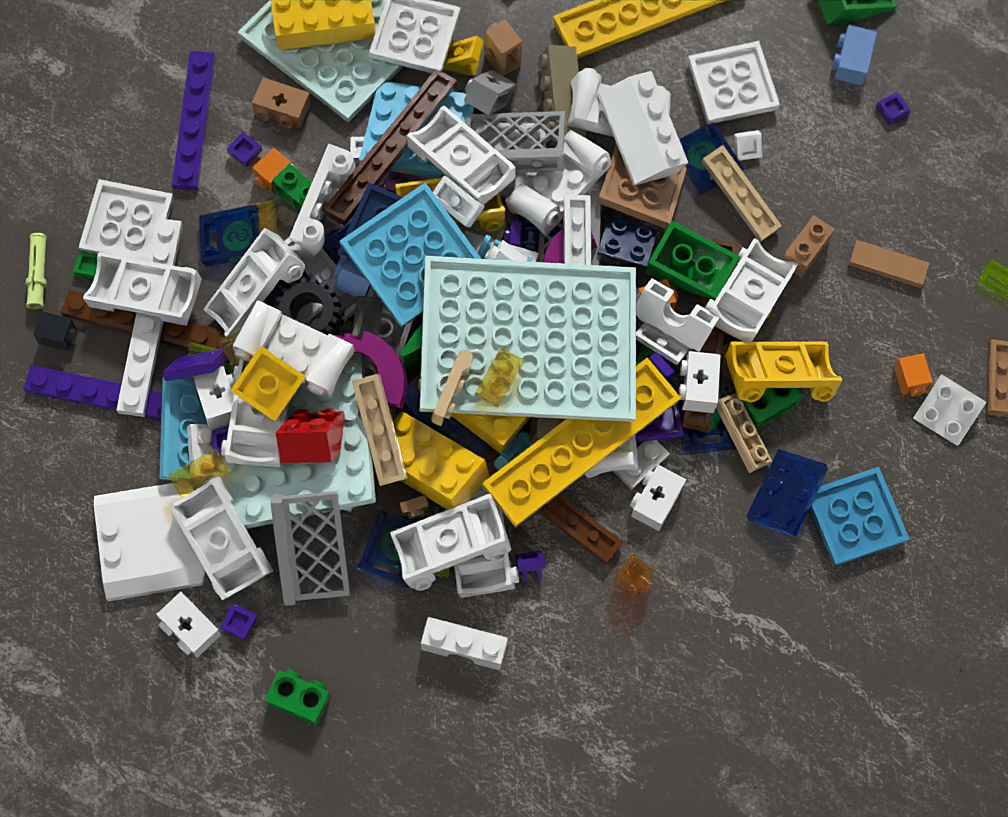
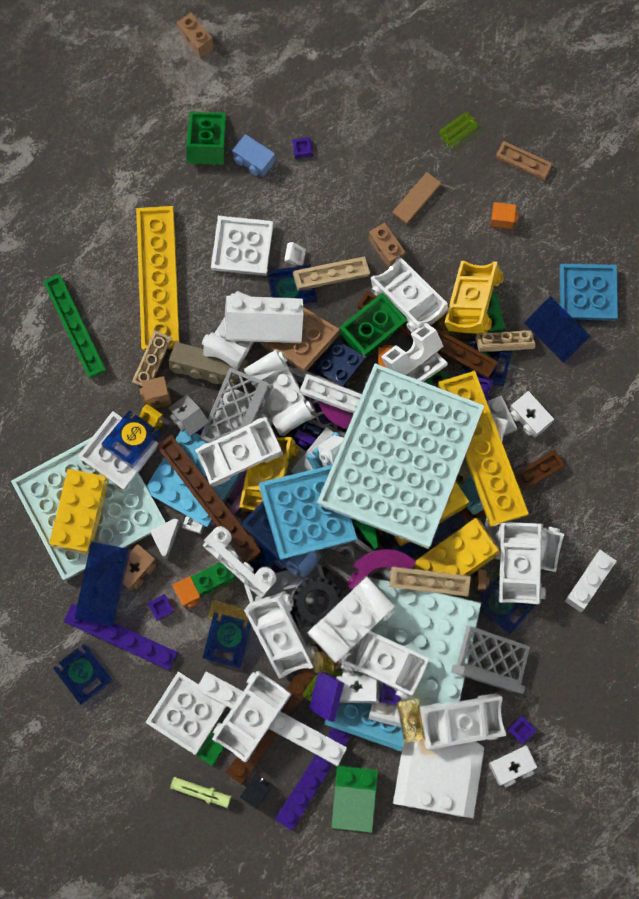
camera: 60 degrees left, 5 degrees up
yellow plate [230,346,306,422] -> none
green brick [265,669,331,726] -> none
red slope [275,408,345,463] -> none
tan hinge [431,350,474,426] -> none
white plate [433,176,485,227] -> none
clear yellow plate [474,348,525,408] -> none
dark purple tile [515,550,546,582] -> none
clear orange brick [614,554,654,598] -> none
dark purple tile [649,352,674,382] -> none
white brick [678,351,720,413] -> none
white hinge [913,374,987,446] -> none
none -> clear blue container [53,643,113,705]
none -> clear blue plate [74,541,130,627]
none -> clear blue container [101,410,161,469]
none -> tan tile [132,330,172,386]
none -> white slope [150,519,180,560]
none -> green slope [331,766,378,832]

